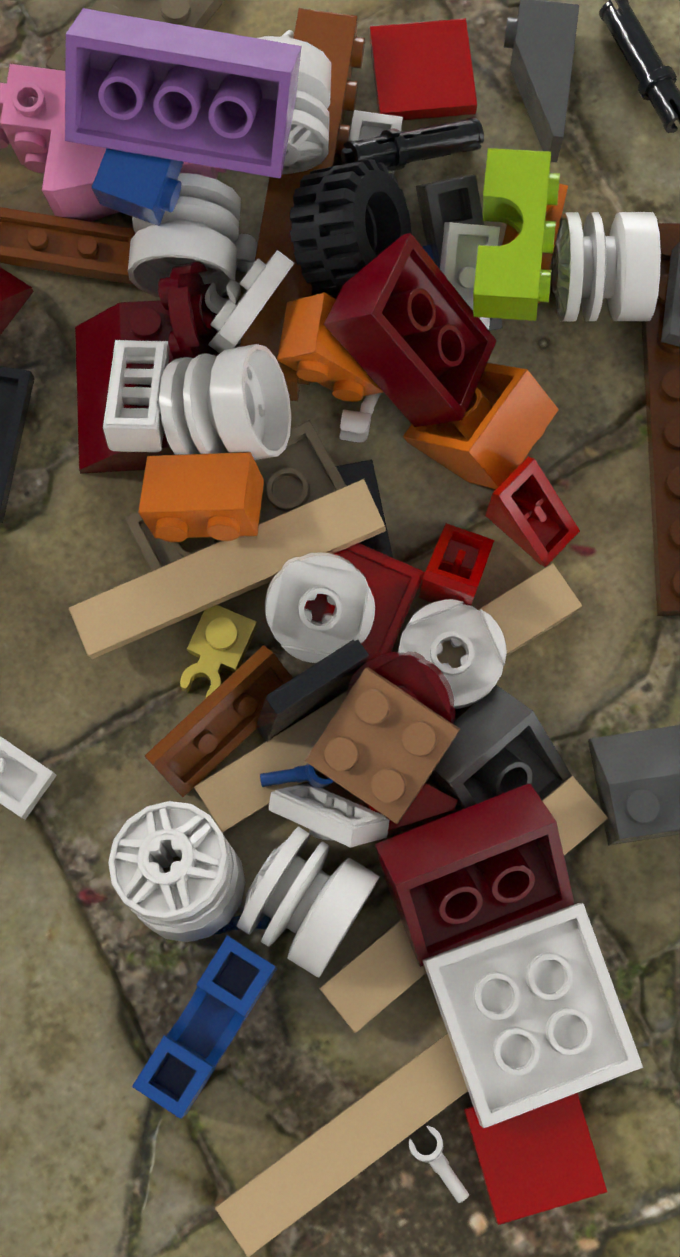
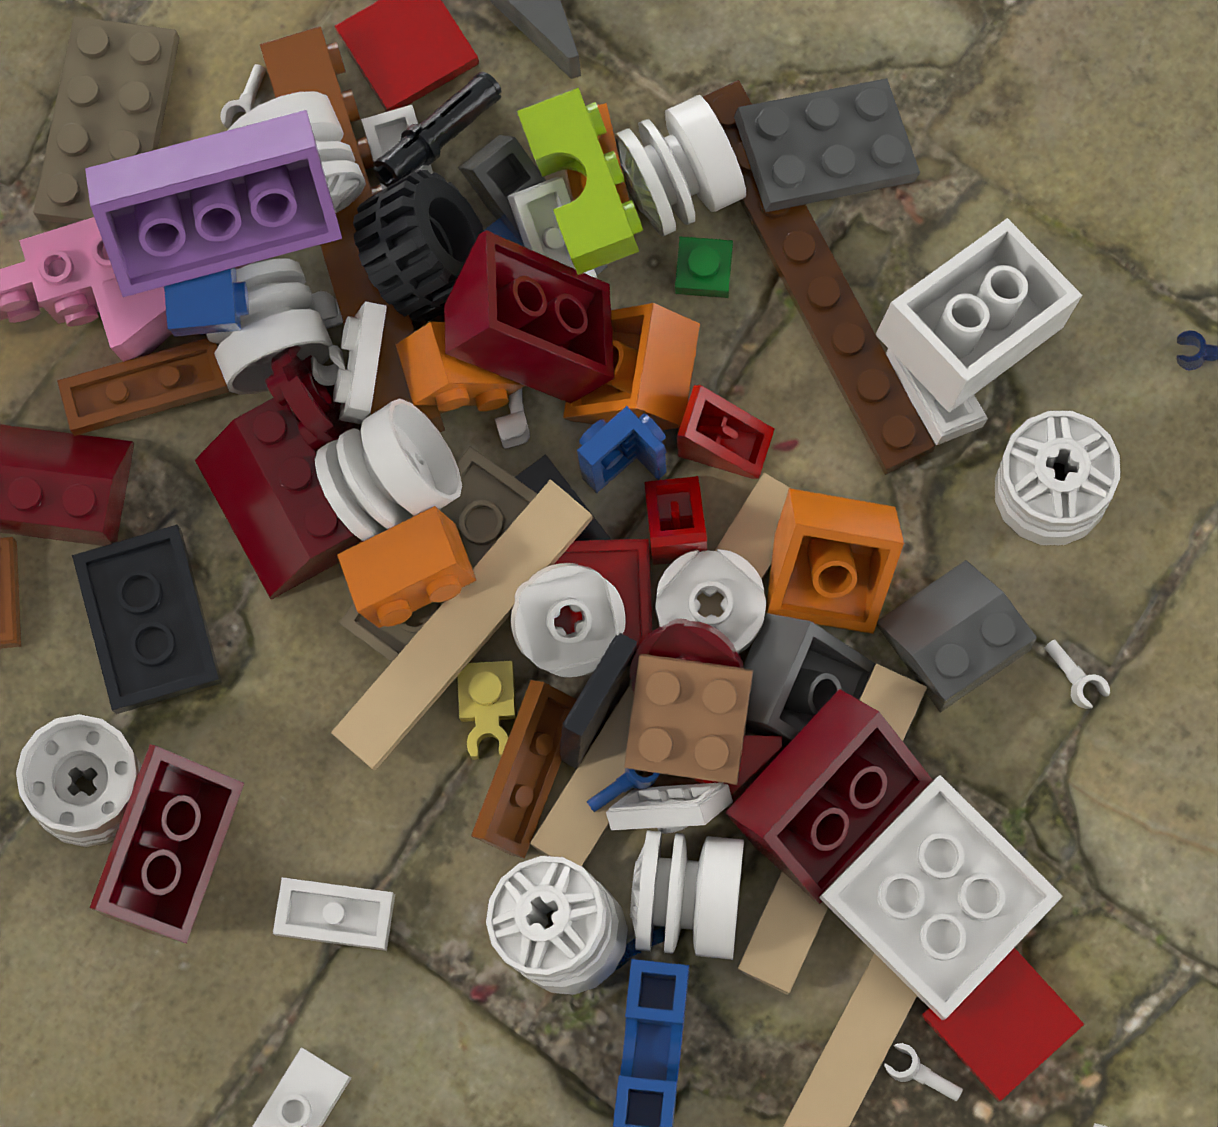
camera: 15 degrees left, 0 degrees up
white slope [103,340,169,452] -> none
none -> blue bracket [577,406,667,494]
none -> green plate [675,236,733,298]
none -> orange slope [766,488,904,634]

